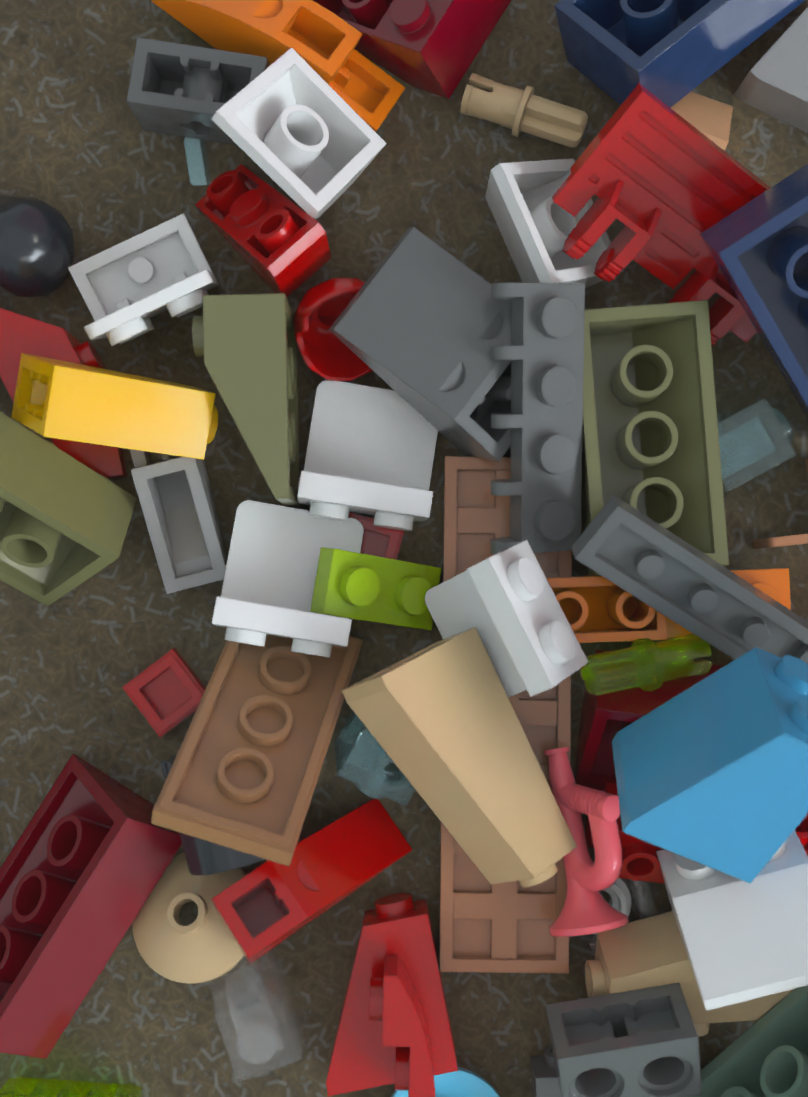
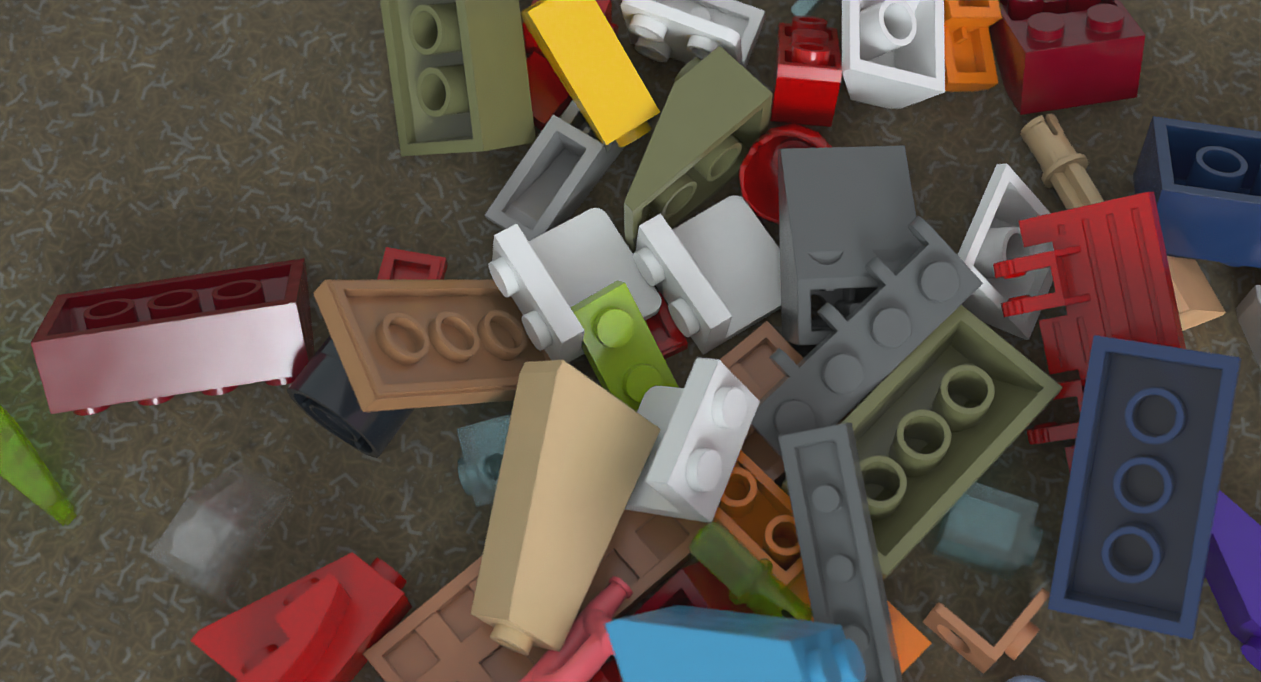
camera: 45 degrees right, 20 degrees down
tan dish [132,853,247,984] -> none
red slope [211,797,412,964] -> none

